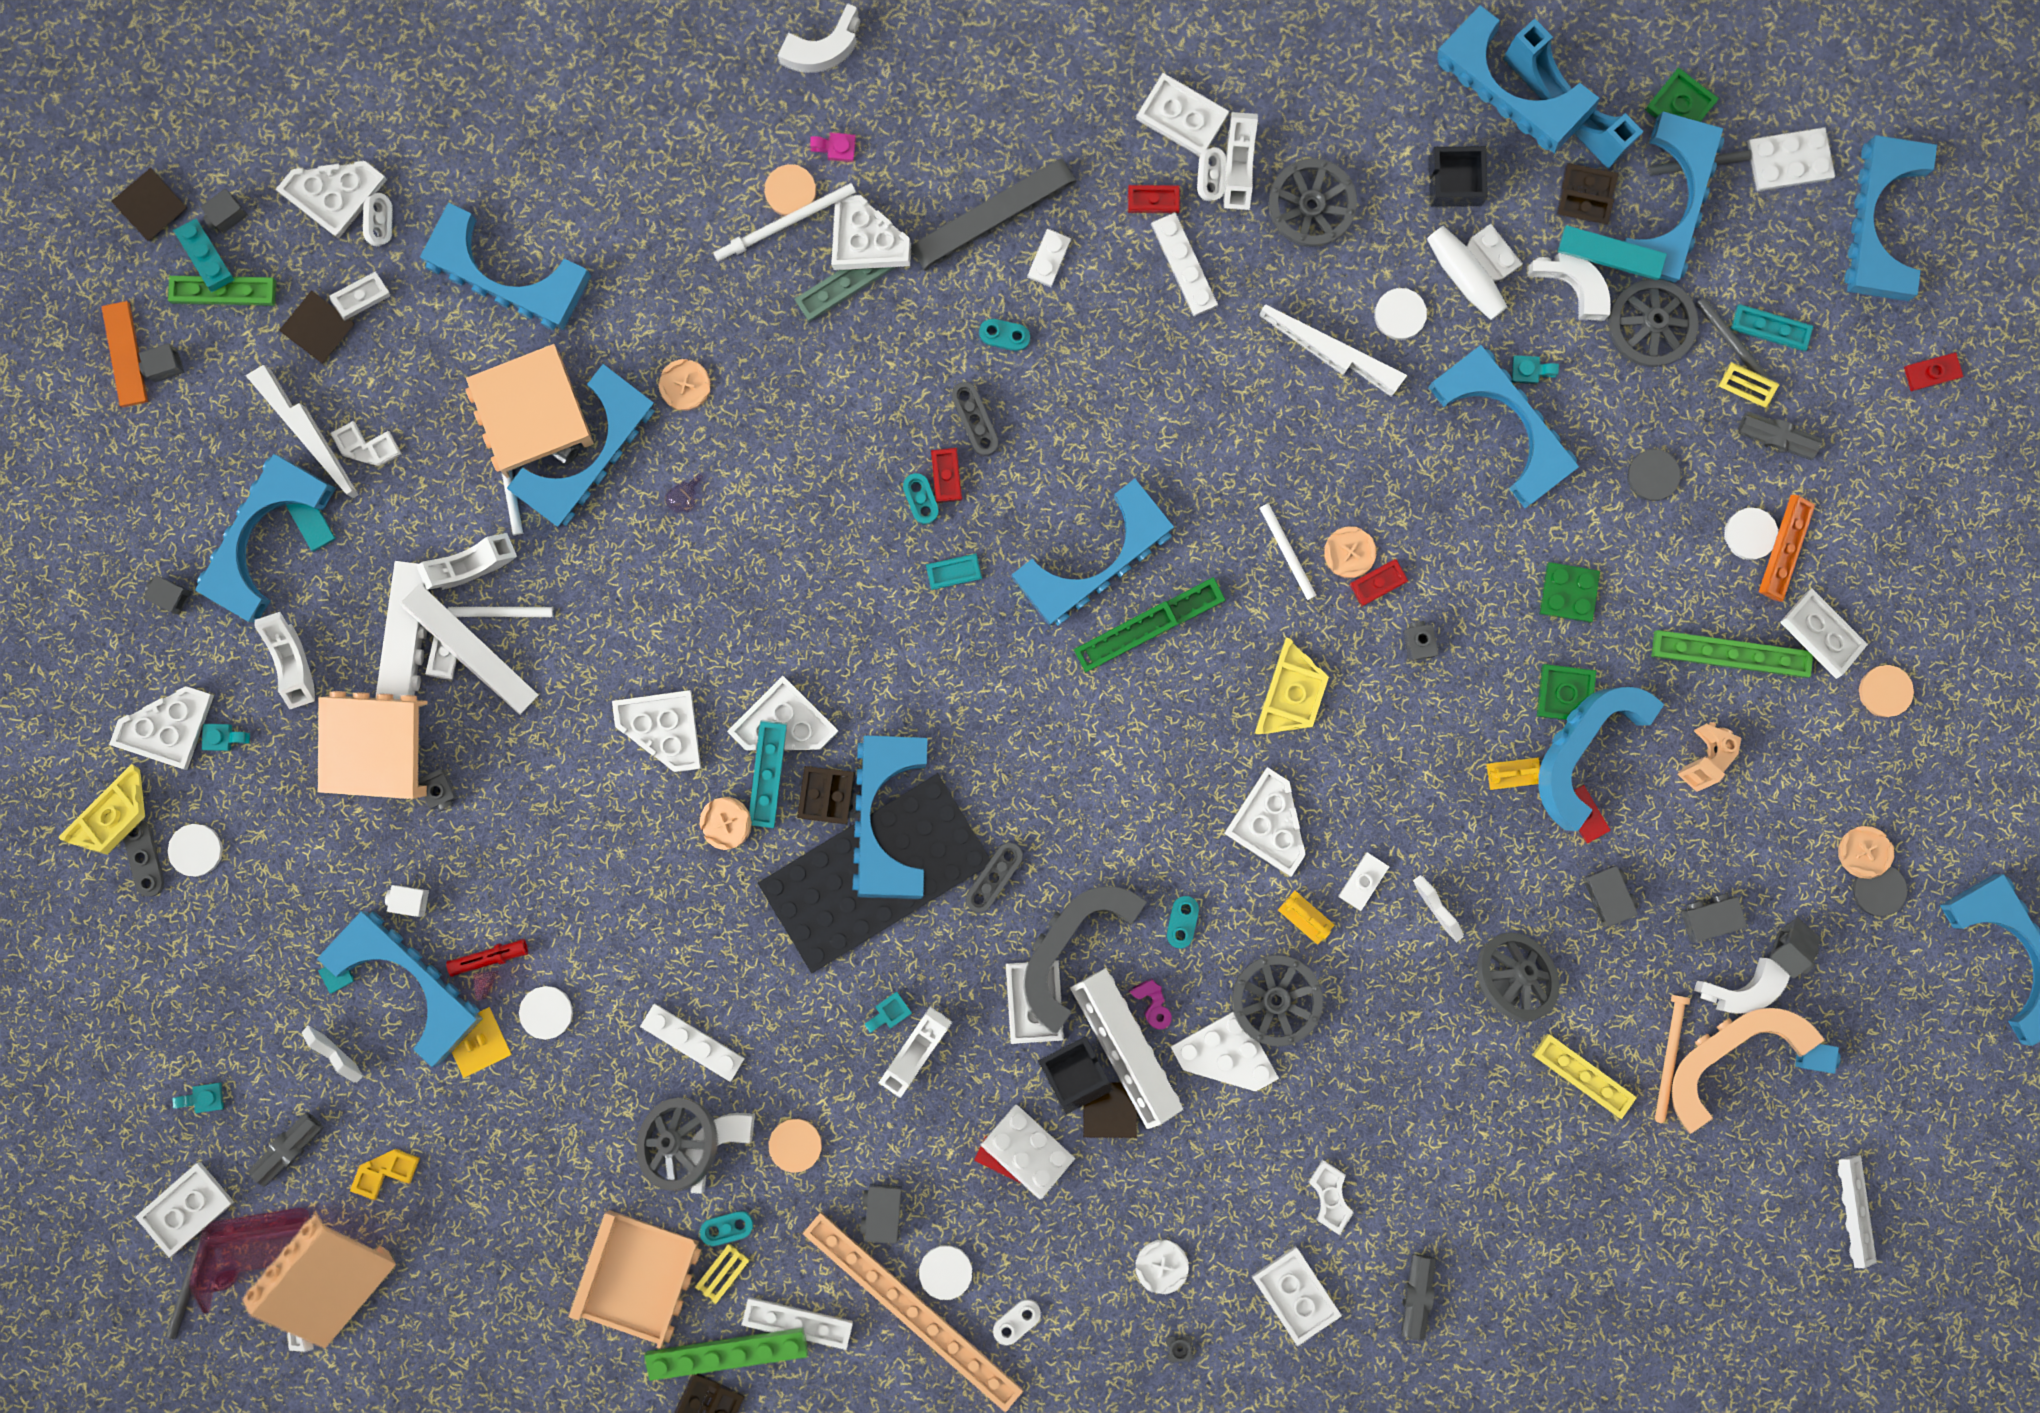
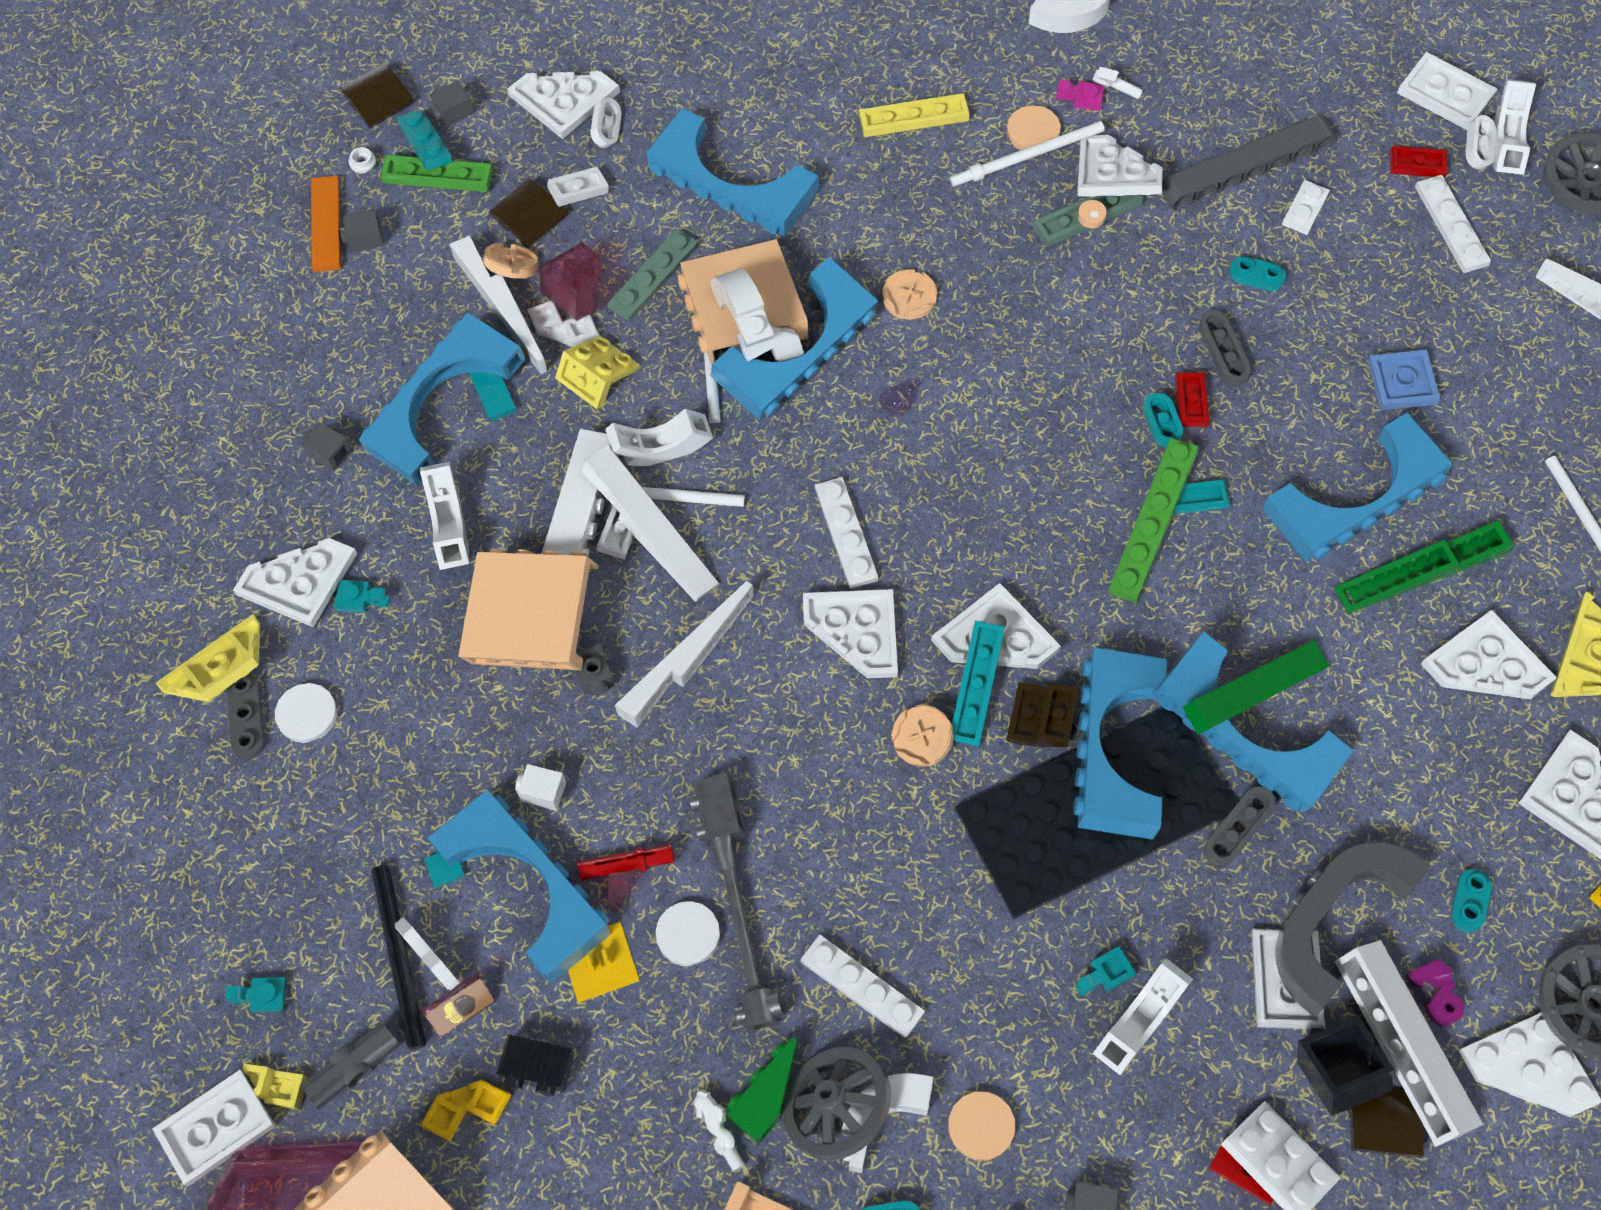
camera: 10 degrees right, 20 degrees down
none -> light yellow slope [242,1064,309,1110]
none -> white plate [349,147,376,173]
none -> black axle [371,865,426,1050]
none -> tile [422,973,496,1038]
none -> light nougat tile [483,243,539,278]
none -> black brick [496,1034,575,1097]
none -> clear pink brick [539,242,601,321]
none -> light yellow bracket [555,336,640,409]
none -> sand green plate [607,228,698,321]
none -> white slope [615,581,754,728]
none -> flat silver bar [689,772,785,1031]
none -> white animal [694,1089,745,1172]
none -> white arch [710,268,774,348]
none -> green slope [726,1037,797,1145]
none -> white tile [736,324,804,362]
none -> white plate [815,477,878,589]
none -> light yellow plate [859,93,969,137]
none -> light nougat tile [1078,200,1107,229]
none -> white bar [1093,67,1142,99]
none -> bright green plate [1108,438,1199,603]
none -> dark azure arch [1152,631,1354,813]
none -> green slope [1183,640,1330,735]
none -> medium blue plate [1367,349,1440,411]
none -> white plate [1421,610,1557,699]

